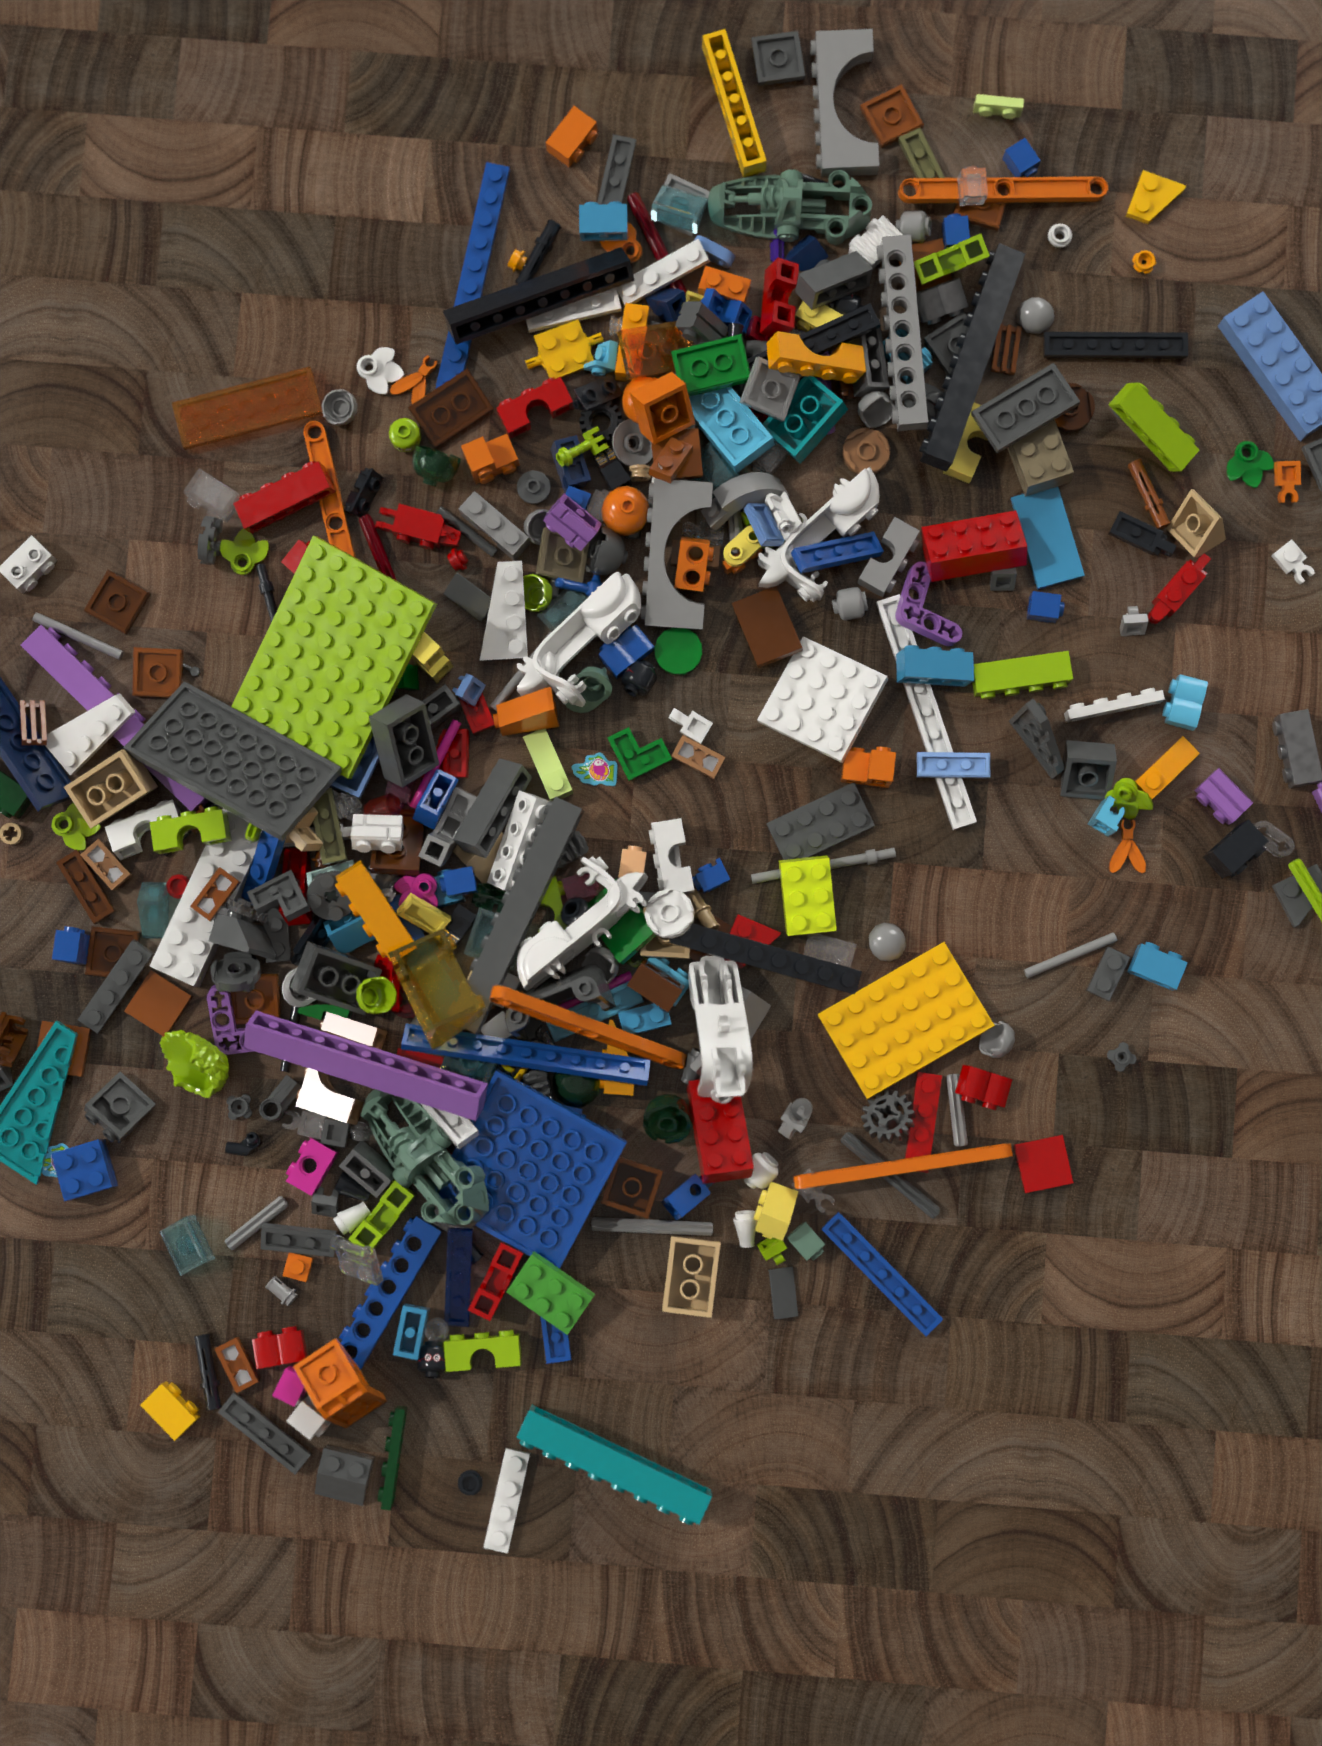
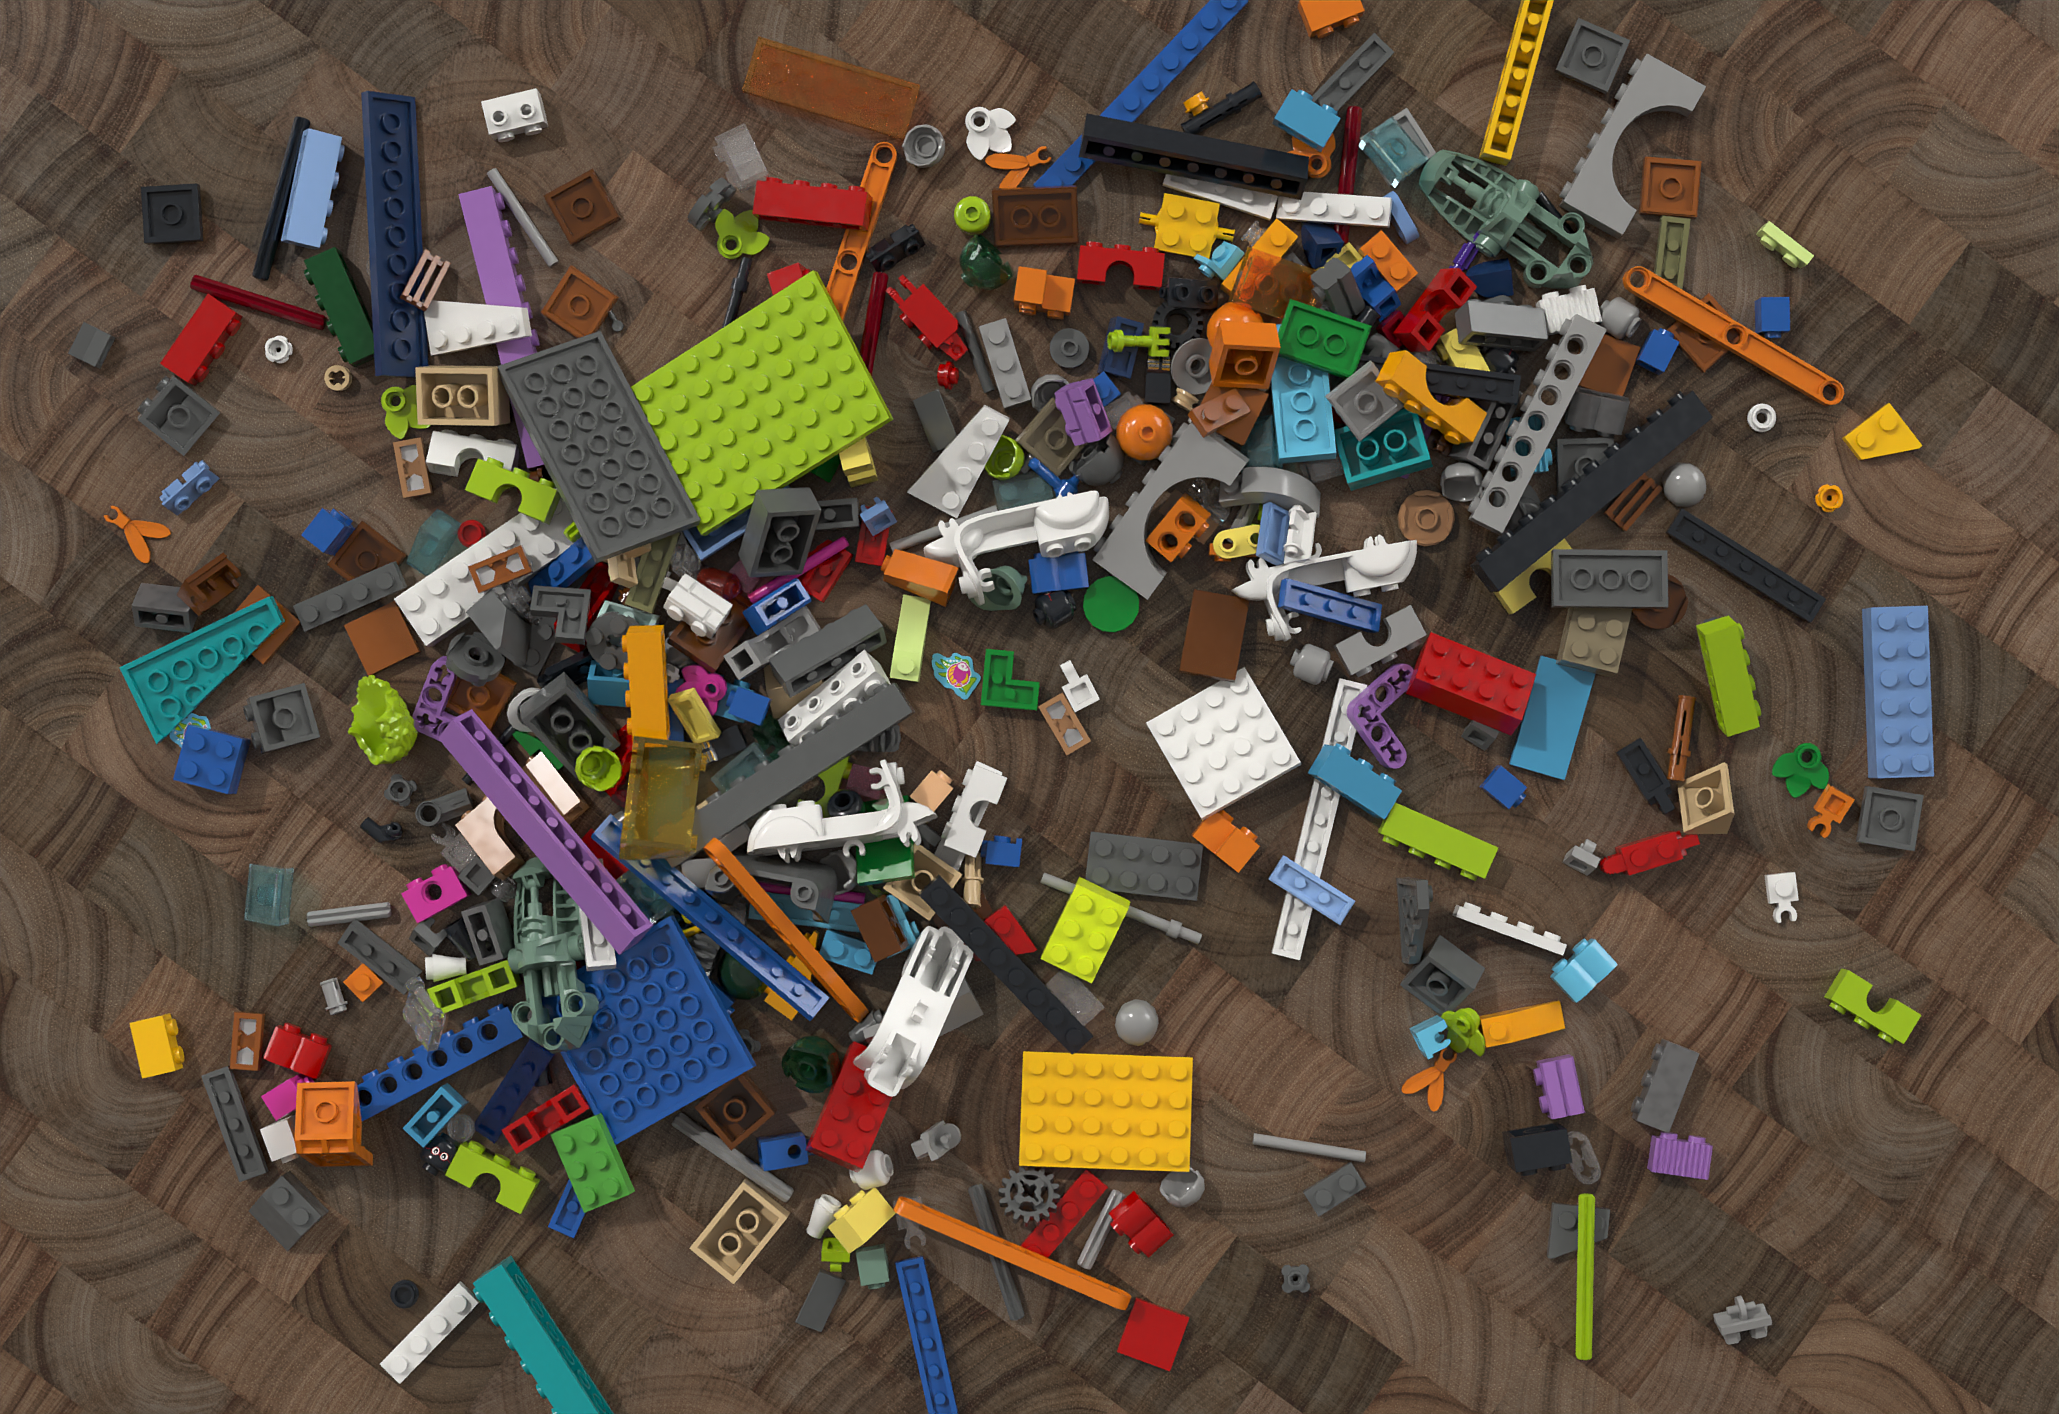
camera: 30 degrees right, 5 degrees up
reddish brown plate [56,850,116,925] -> none
black pin [194,1334,222,1411] -> none
dark green plate [378,1406,408,1511] -> none
white tile [645,889,695,938] -> none
lime arch [913,233,990,285] -> none
clear brick [957,165,988,205] -> none
dark azure brick [1127,942,1188,991] -> none

